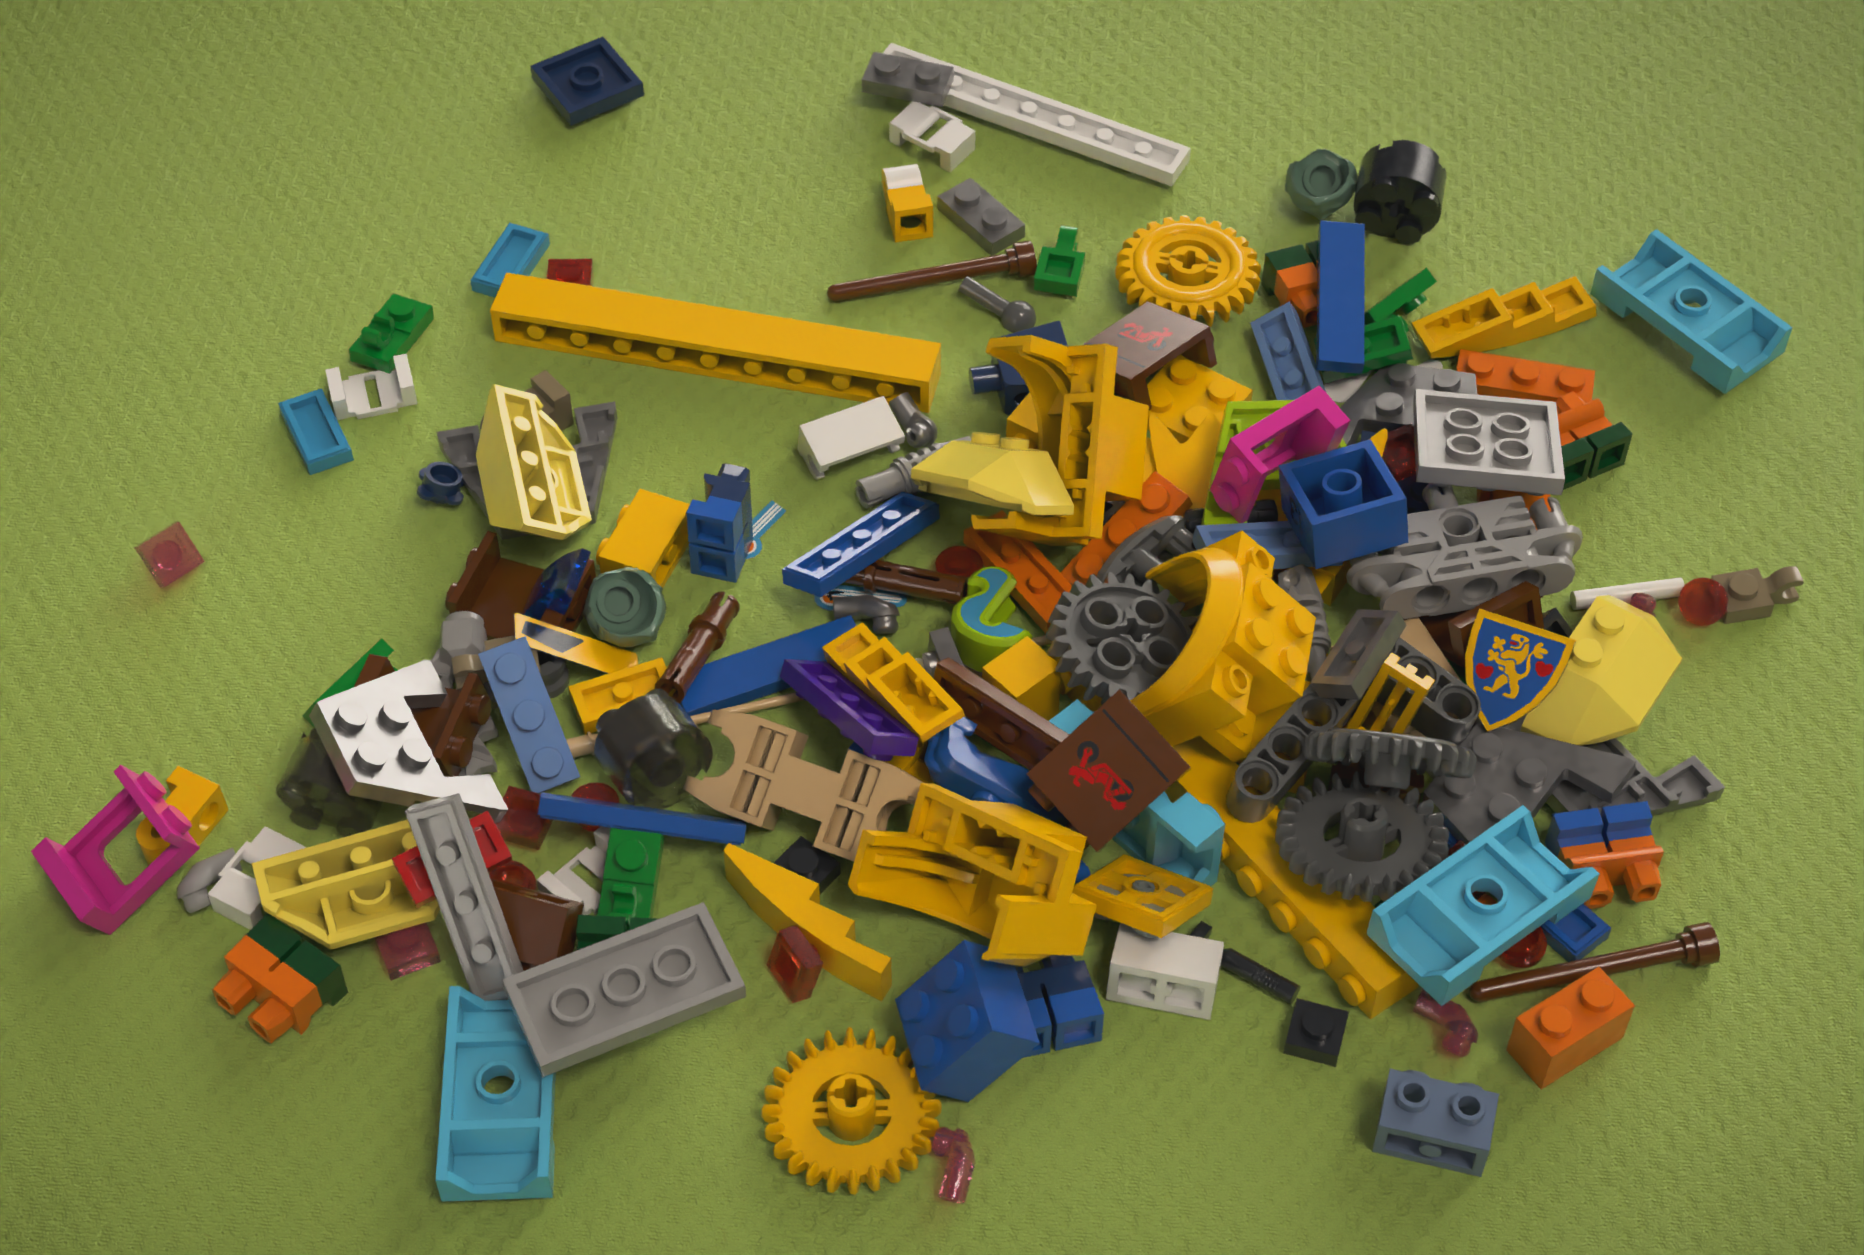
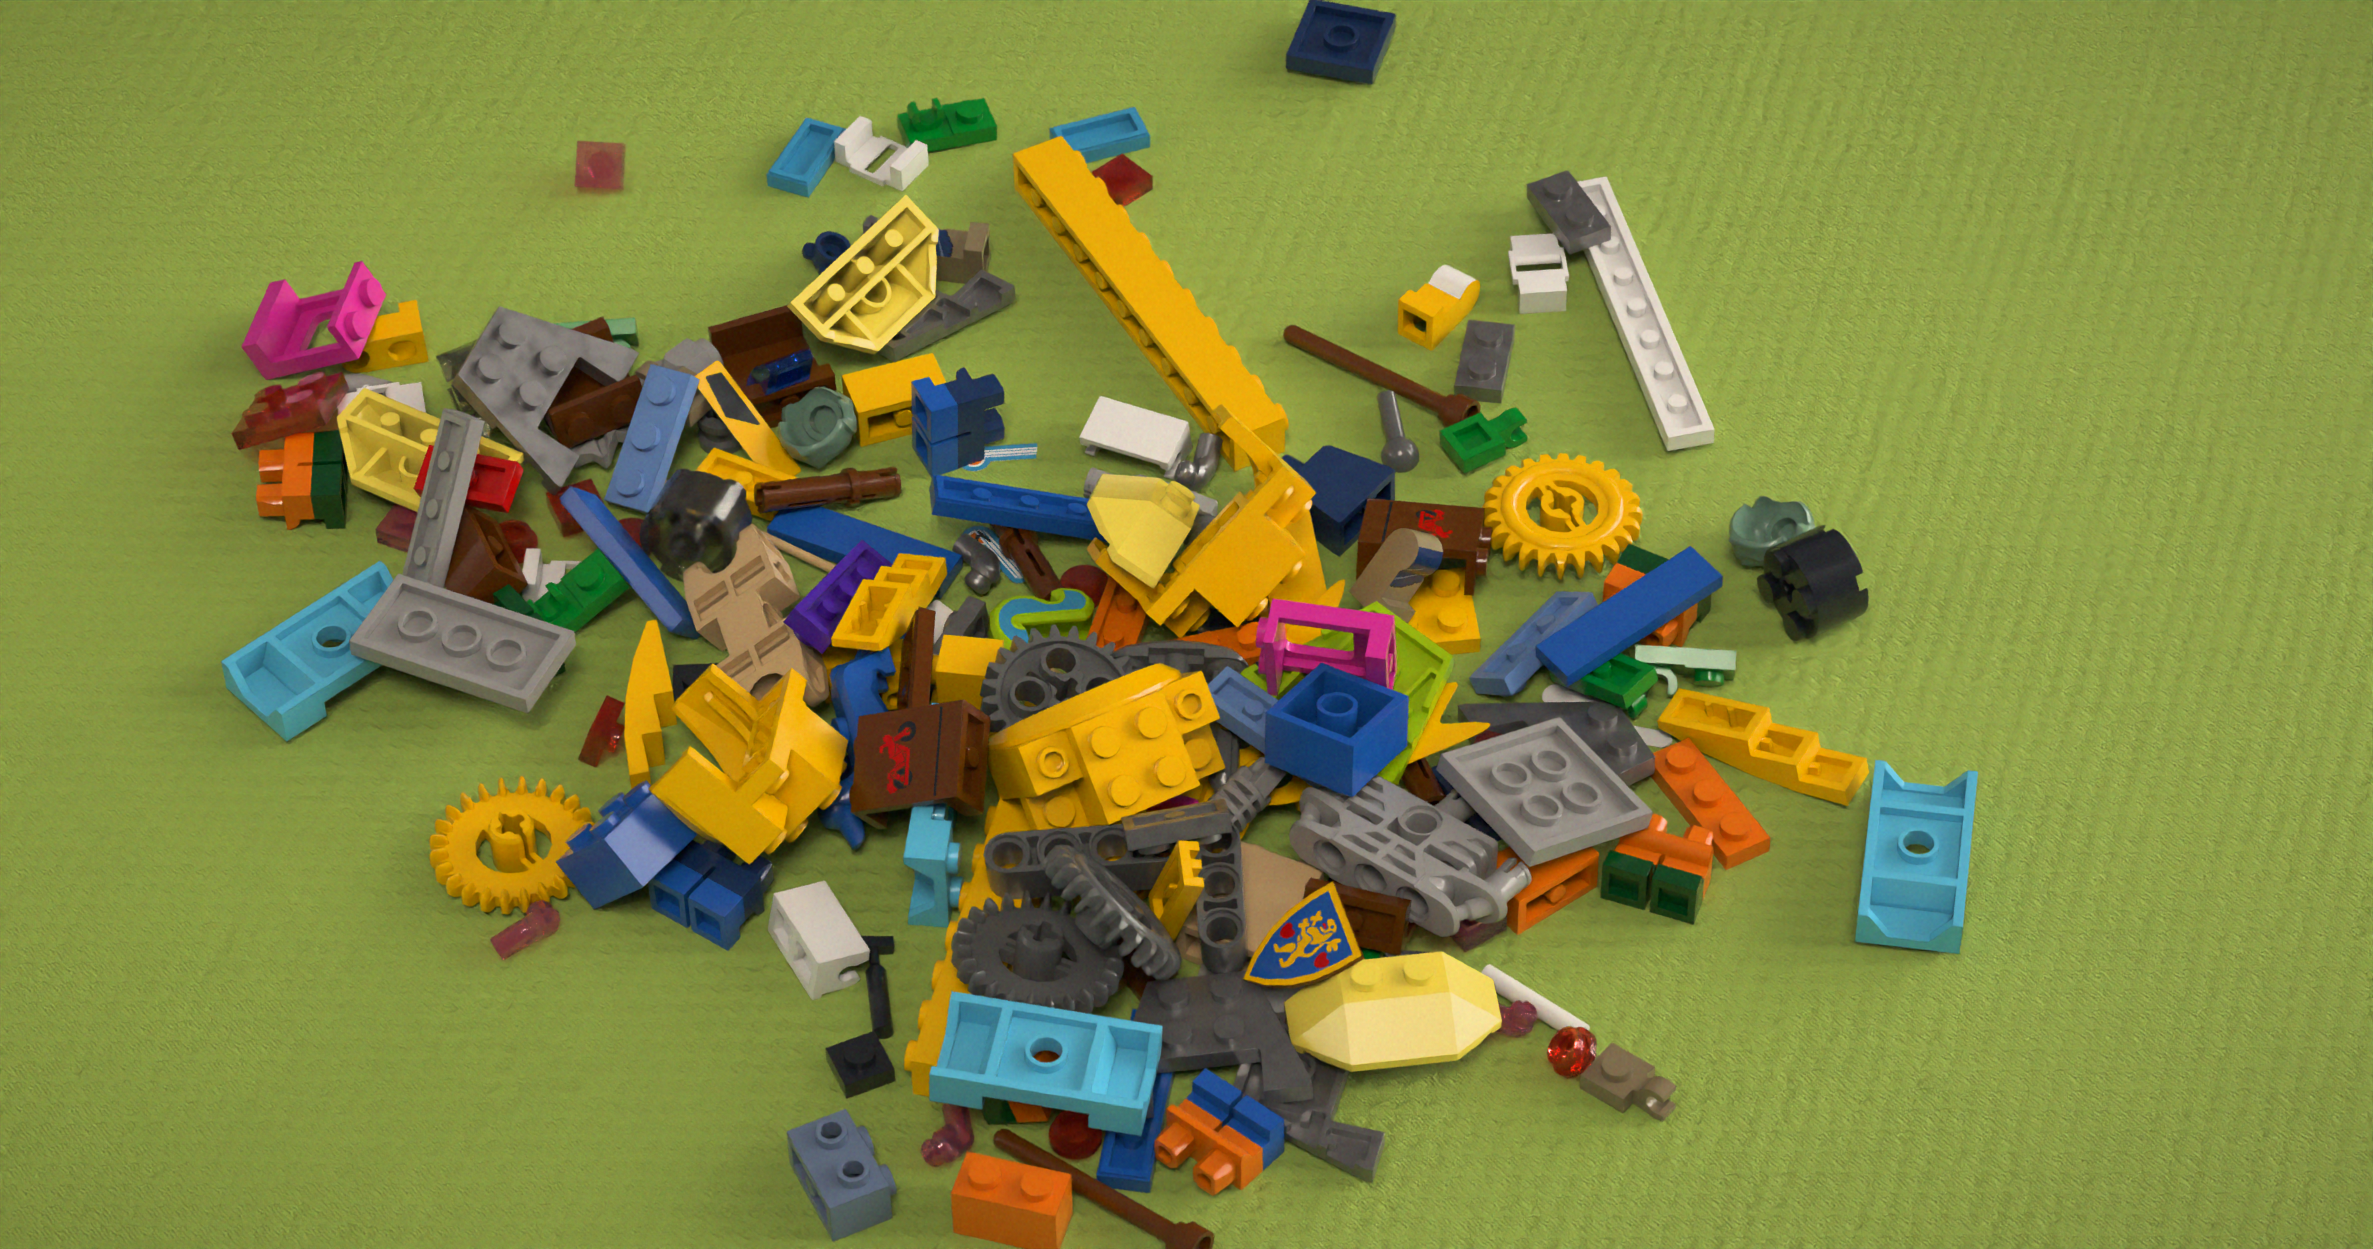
camera: 50 degrees right, 5 degrees down
yellow piece [1072,854,1214,938] -> none
none -> clear red plate [231,372,349,450]
none -> dark tan leg [1349,528,1443,623]

